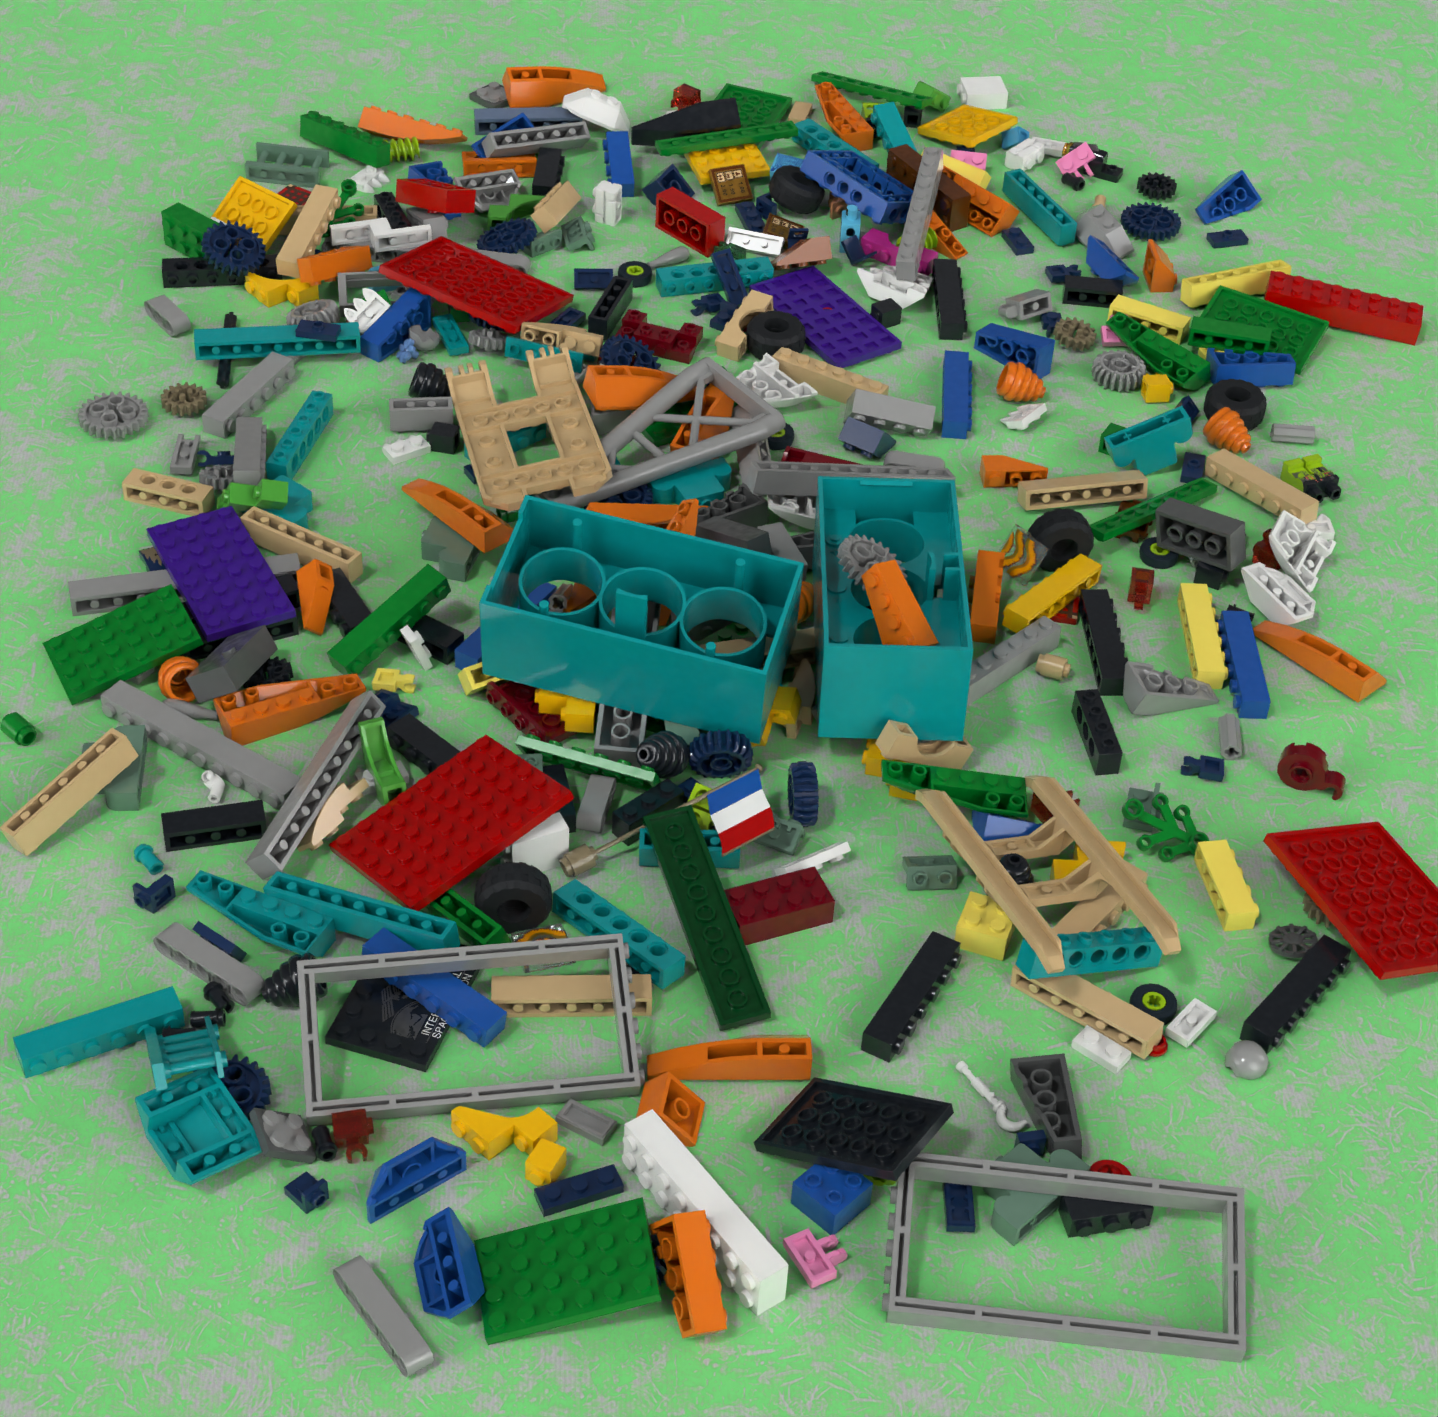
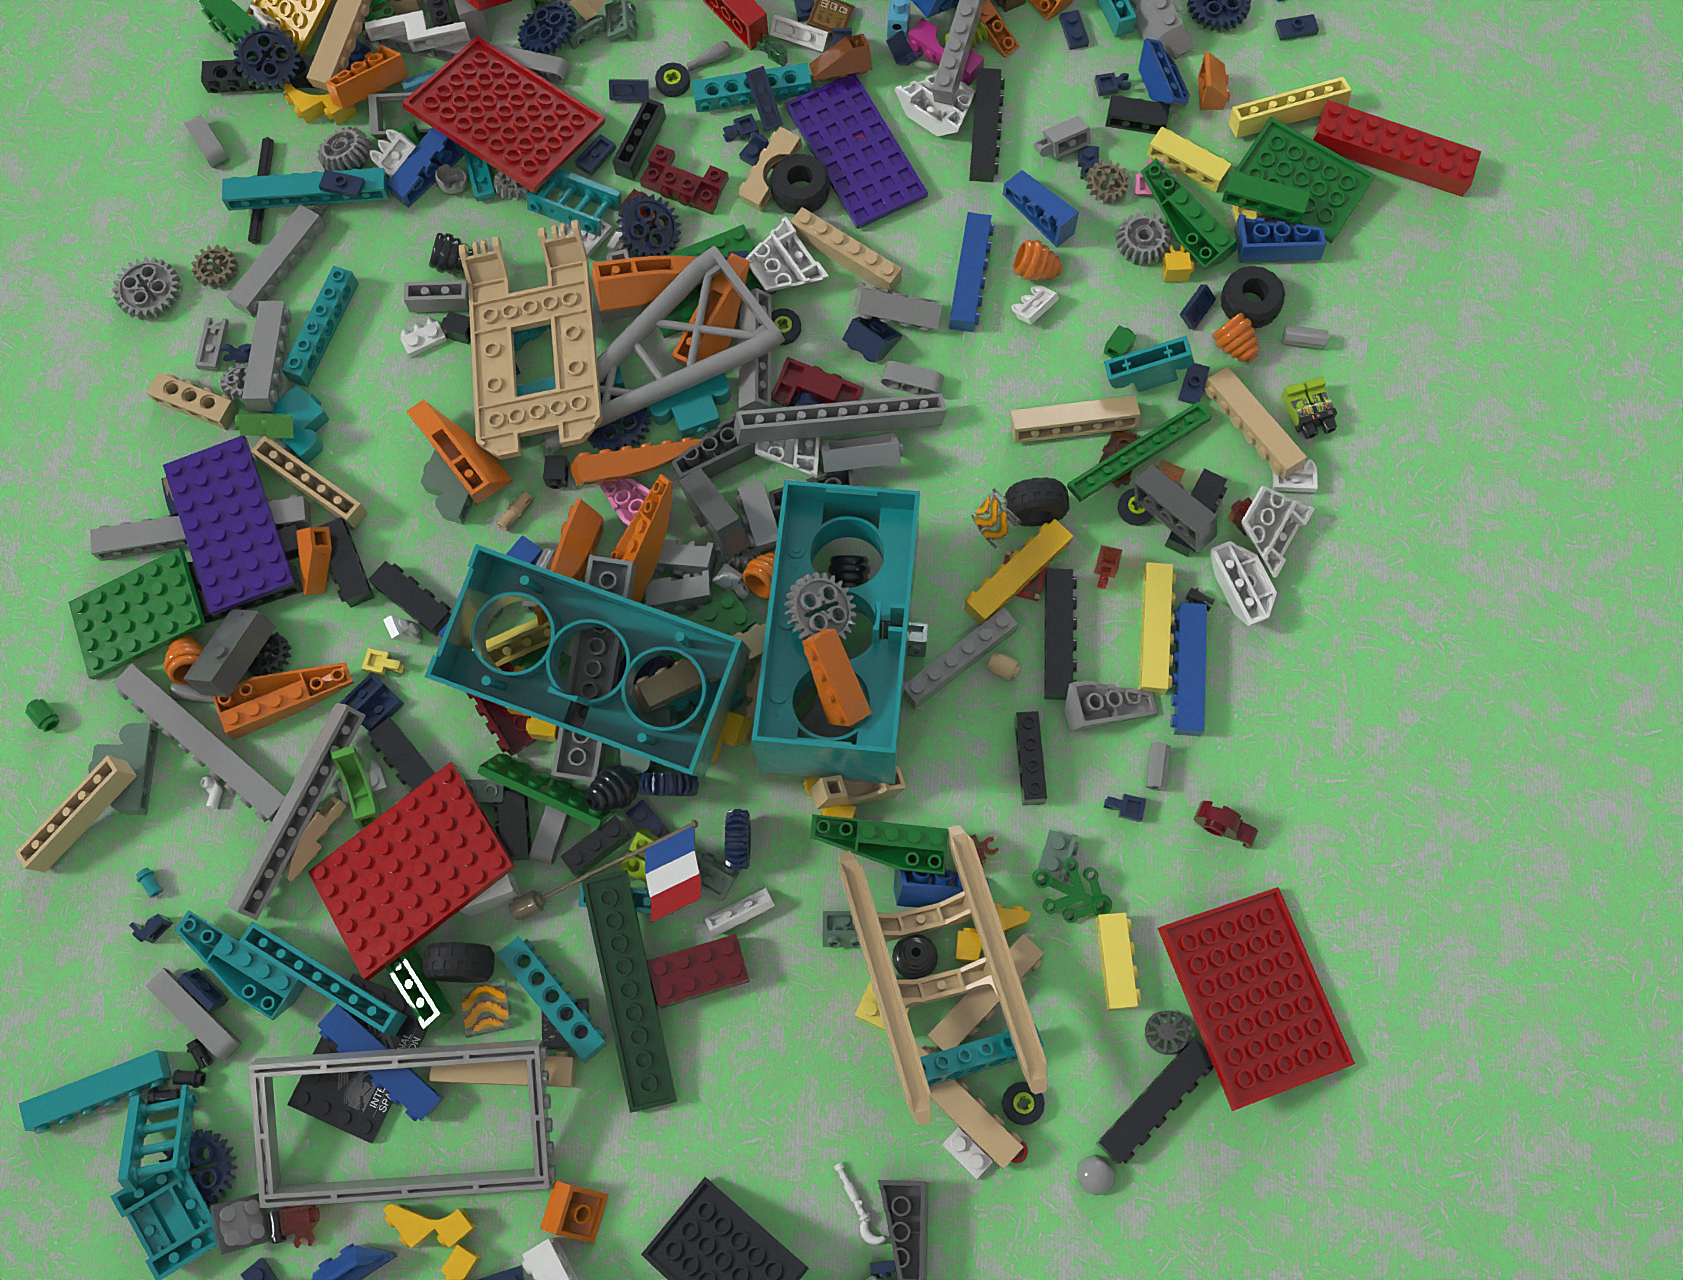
camera: 10 degrees right, 30 degrees up
black brick [161,800,267,852] -> none
black piece [262,953,328,1007] -> none
green brick [327,564,451,675] -> none
medium blue plant [396,338,419,364] -> none
tan slope [520,322,603,357] -> none
light grey tile [555,1098,617,1146] -> none
orange wedge [647,1035,812,1080] -> none
black brick [861,931,962,1063] -> none
black brick [870,298,902,328] -> none
orange wedge [968,550,1005,644] -> none
orange slope [979,455,1048,488] -> none
white plate [1165,998,1217,1048] -> none
orange wedge [1253,620,1387,702] -> none

